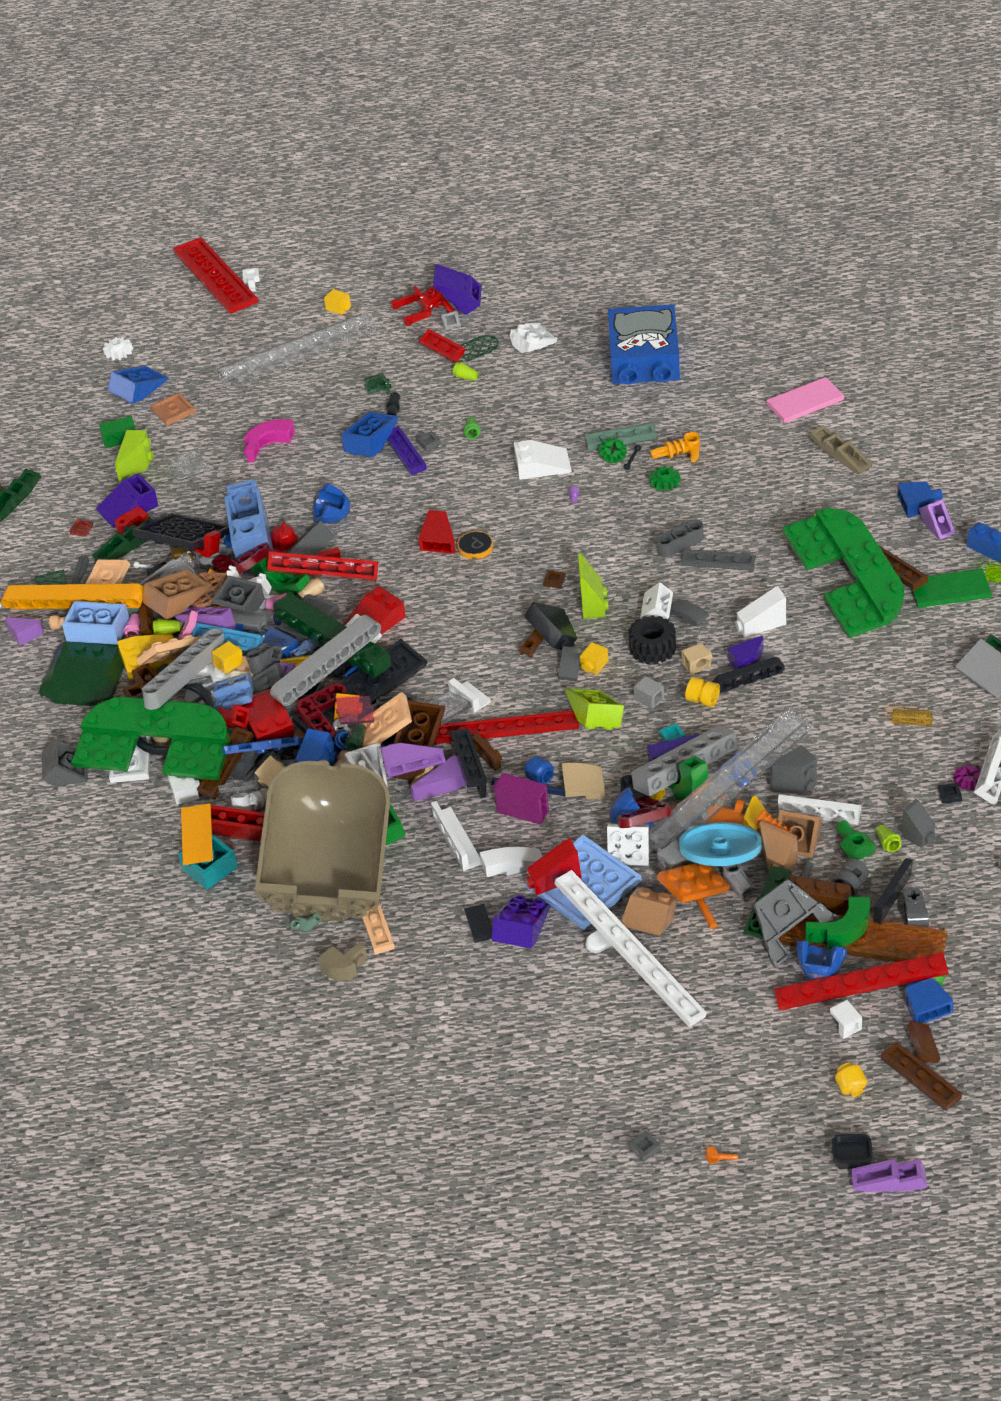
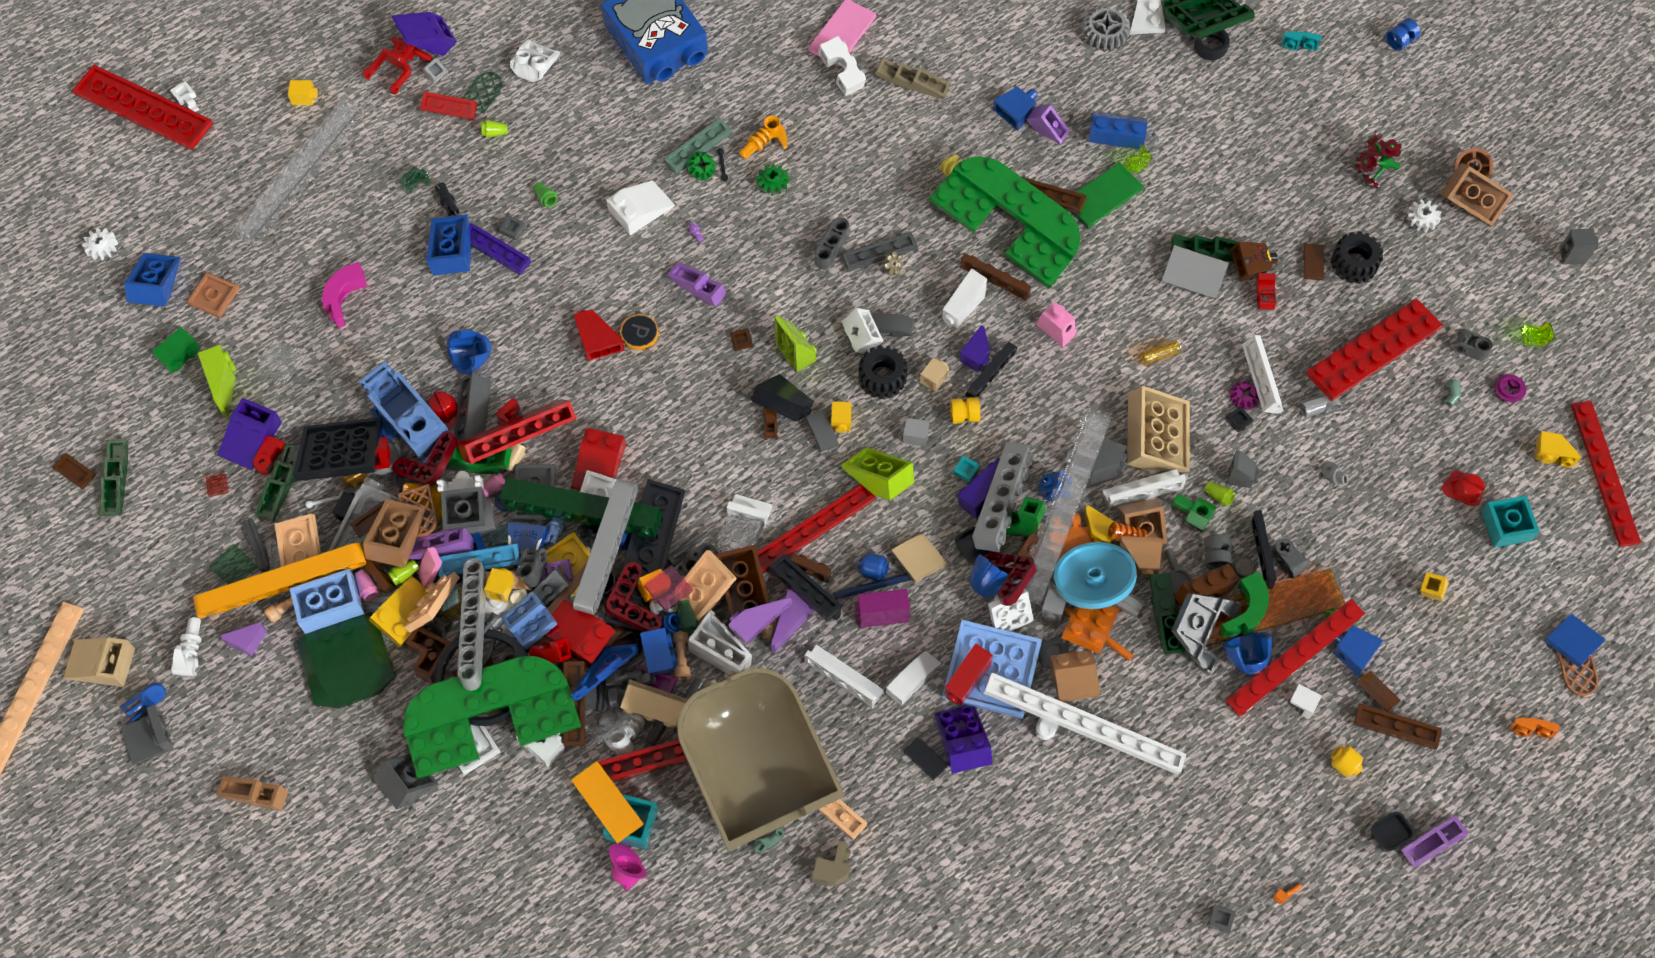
camera: 35 degrees left, 20 degrees up
none -> dark pink piece [608,844,647,890]
none -> medium lavender slope [667,262,727,307]
none -> white arch [818,36,866,96]
none -> dark tan plant [883,252,903,276]
none -> reddish brown plate [960,253,1031,301]
none -> bright pink torso [1036,302,1076,347]
none -> tan slope [1127,386,1190,472]

